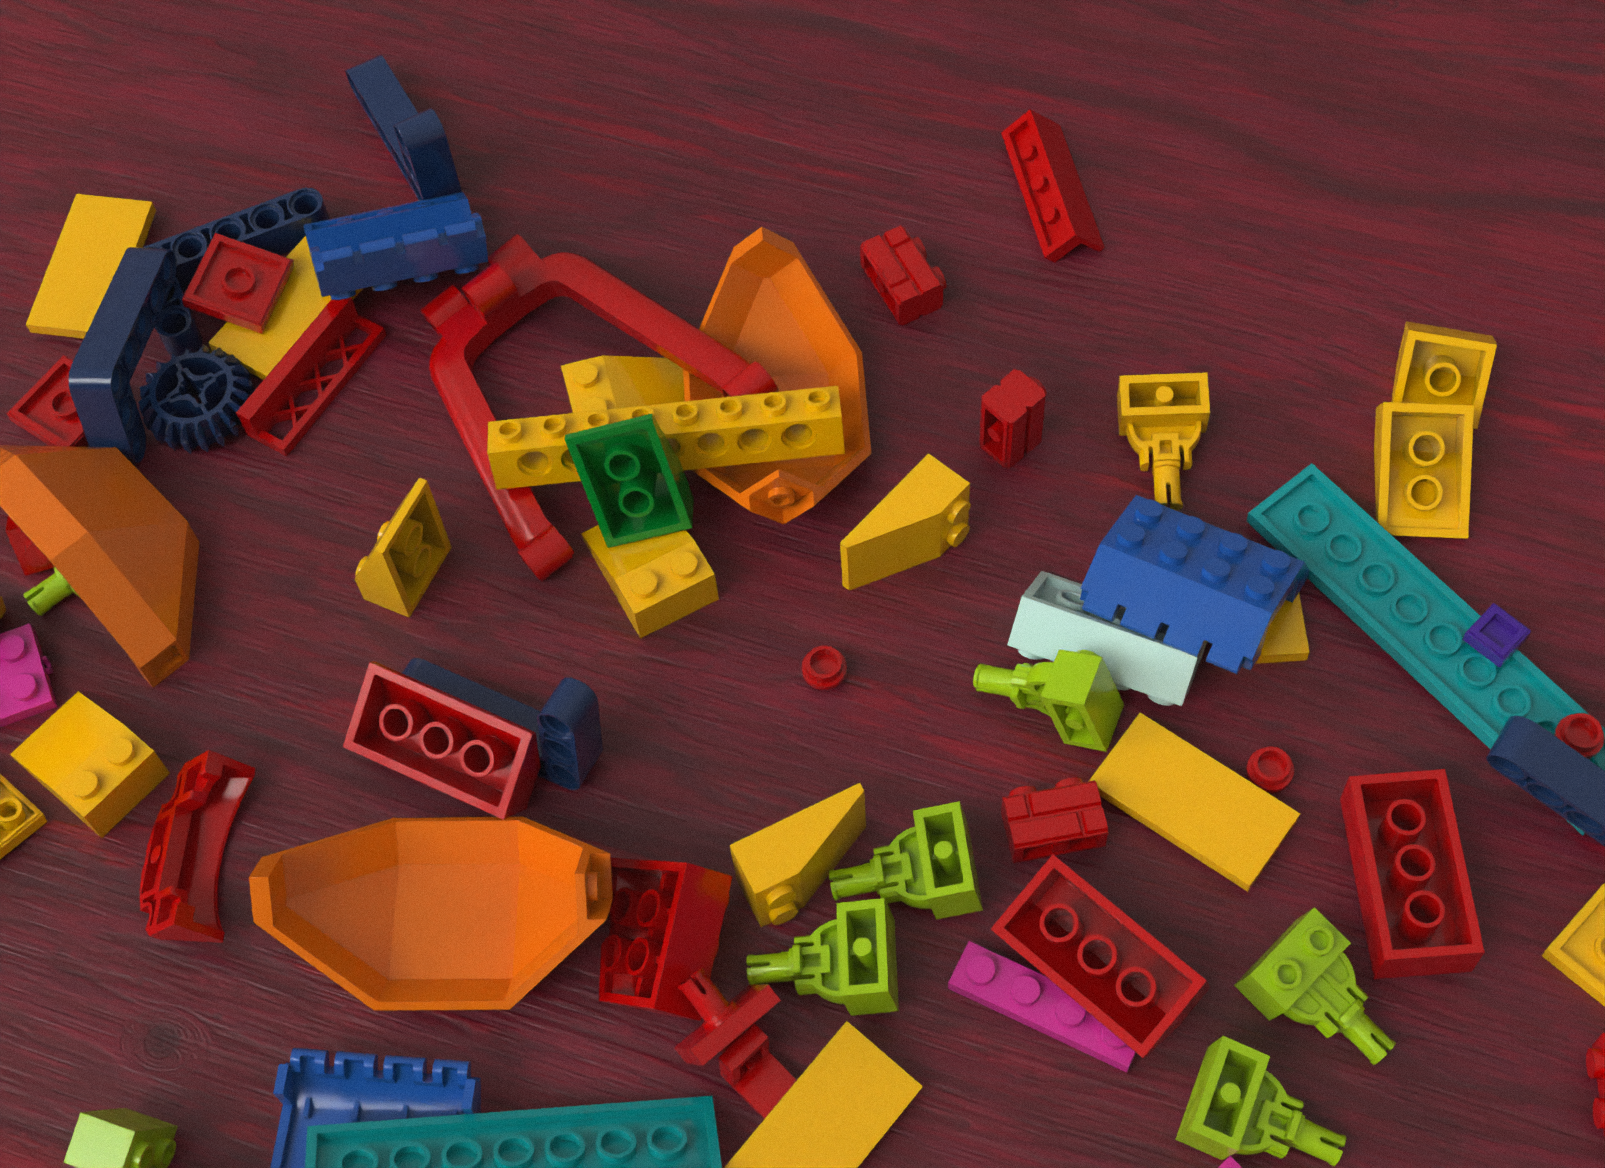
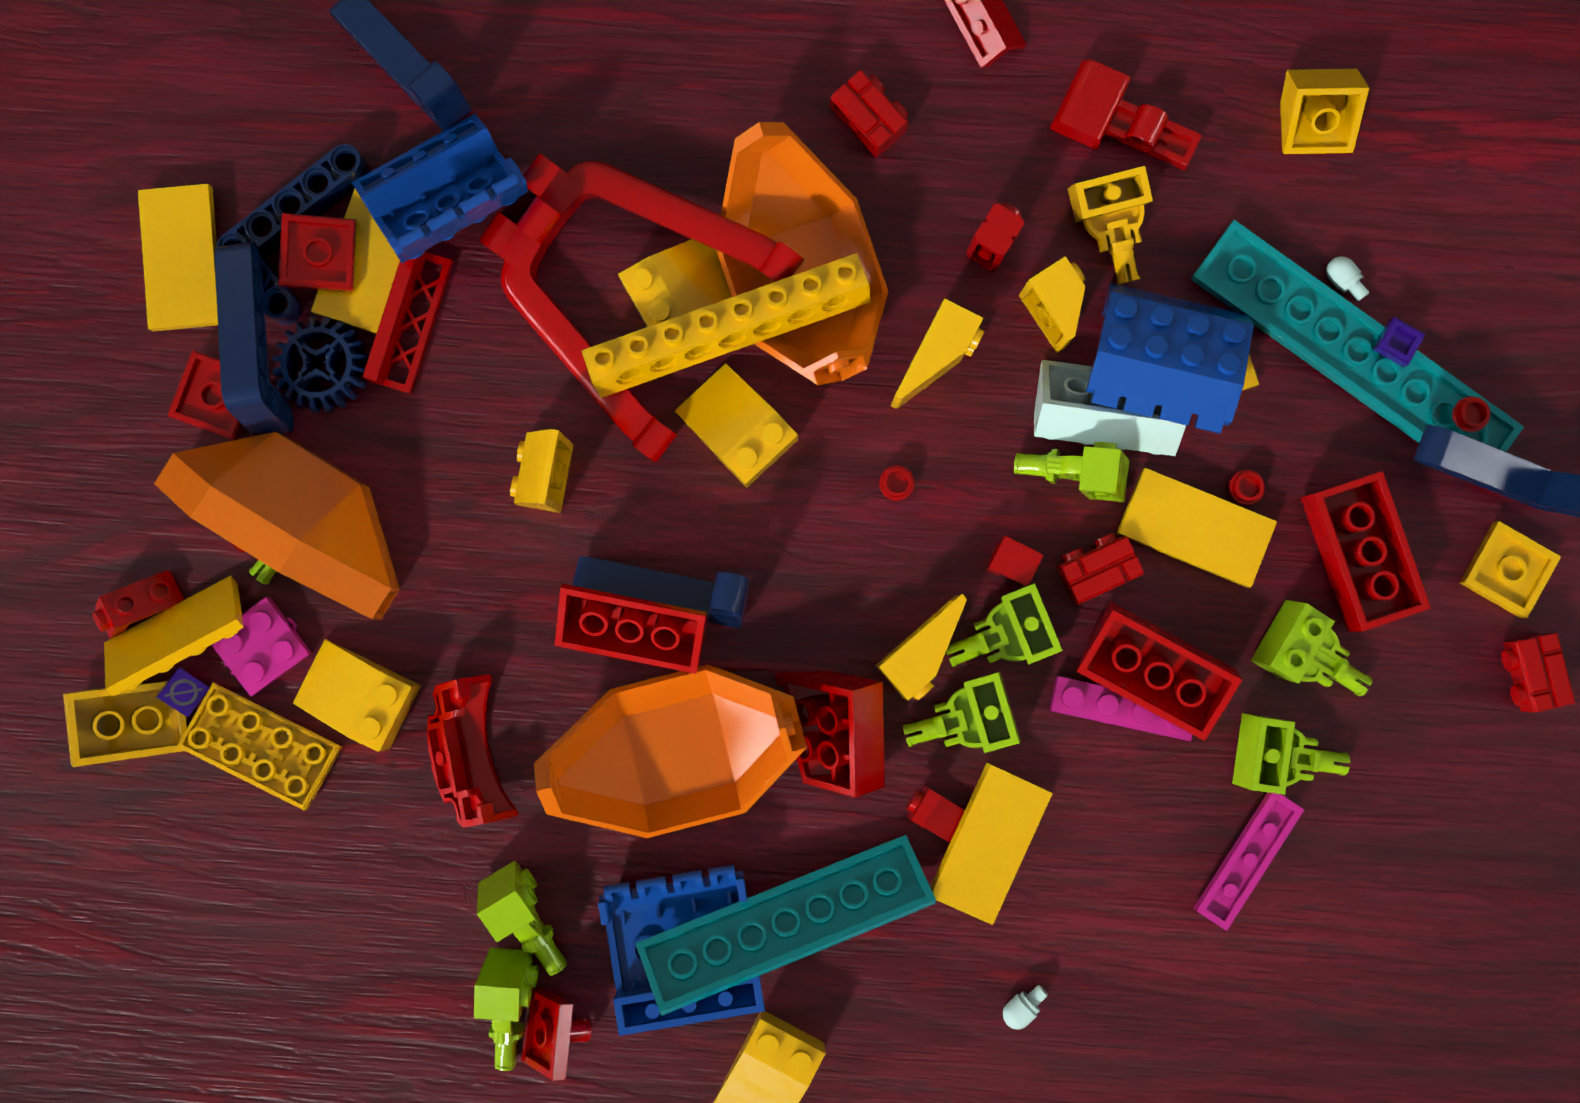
camera: 20 degrees left, 25 degrees up
green slope [565,414,694,548] -> none
red tile [674,967,781,1066] -> none
yellow slope [1374,402,1474,539] -> none
none -> lime brick [477,860,567,976]
none -> red panel [985,536,1044,586]
none -> yellow slope [1019,256,1086,353]
none -> red plate [1050,60,1202,171]
none -> light aqua cylinder [1326,256,1370,302]

